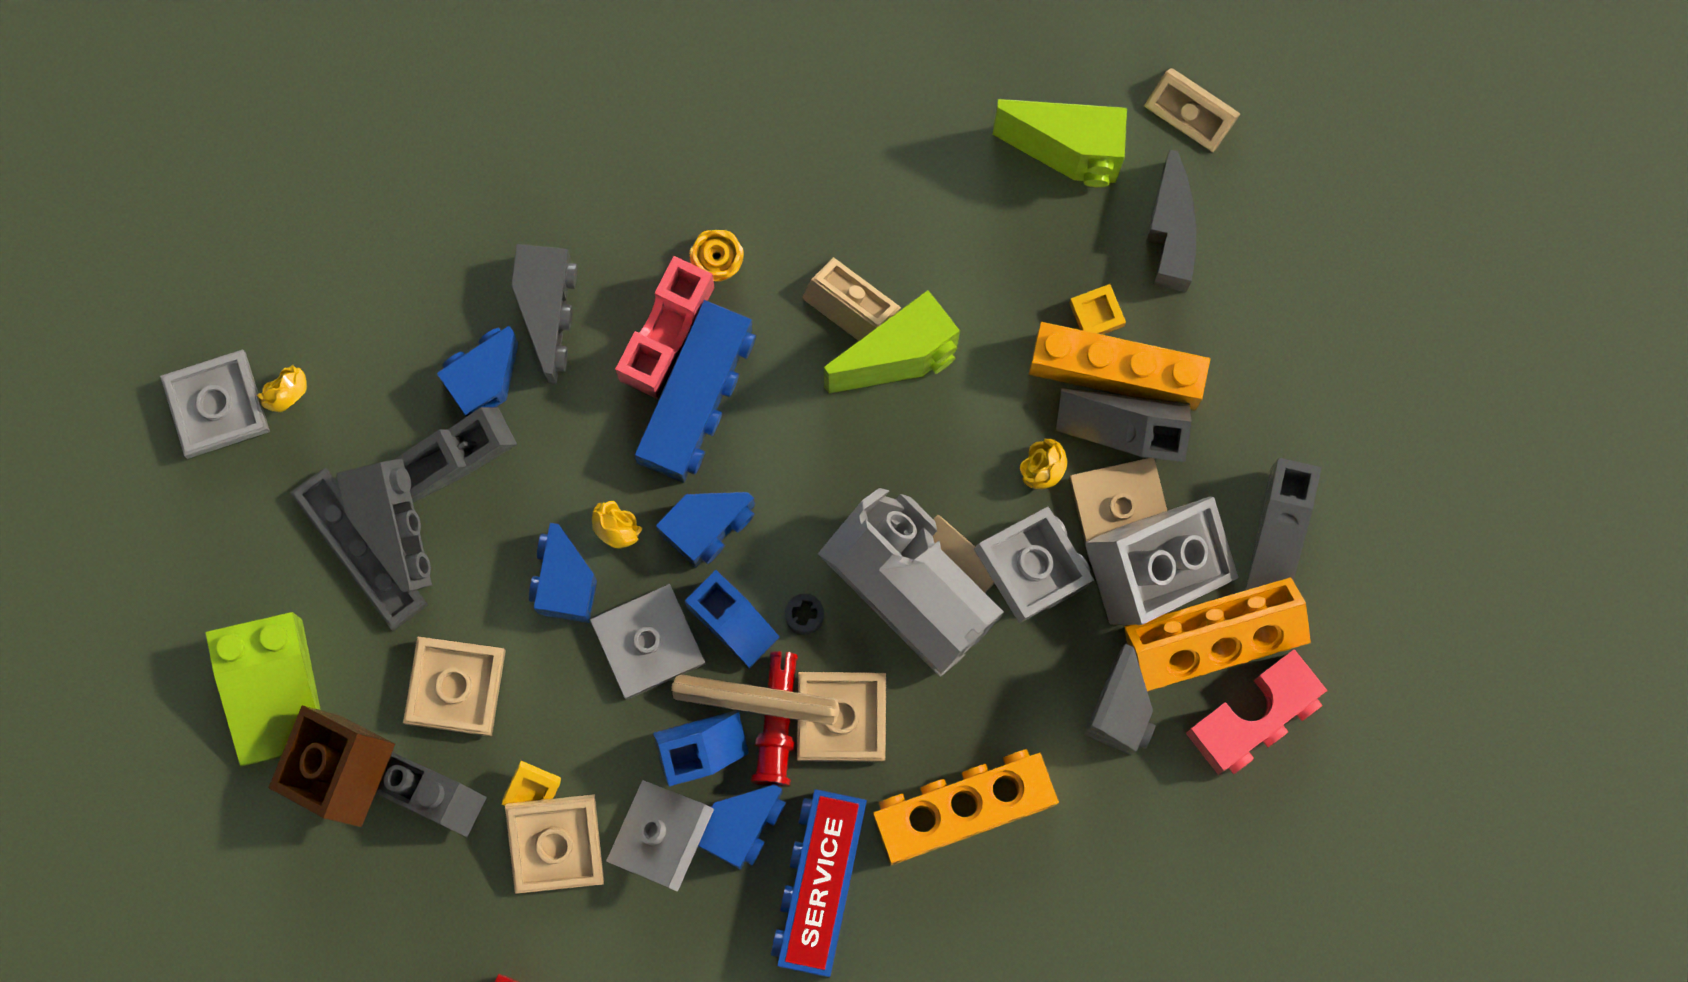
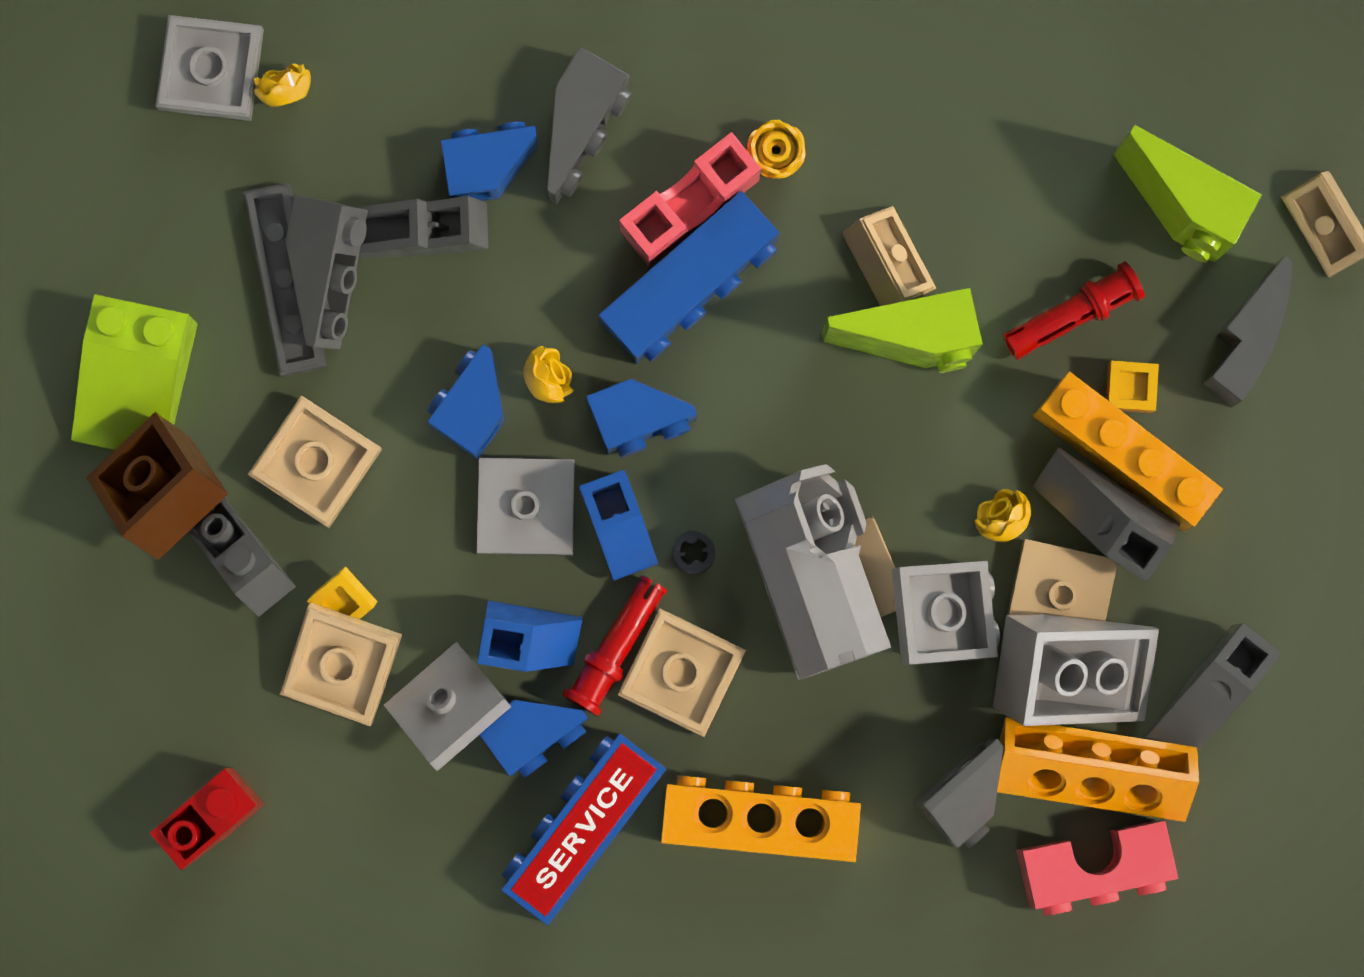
camera: 20 degrees right, 5 degrees up
tan axle [671,674,840,725] -> none
none -> red pin [1002,261,1145,361]

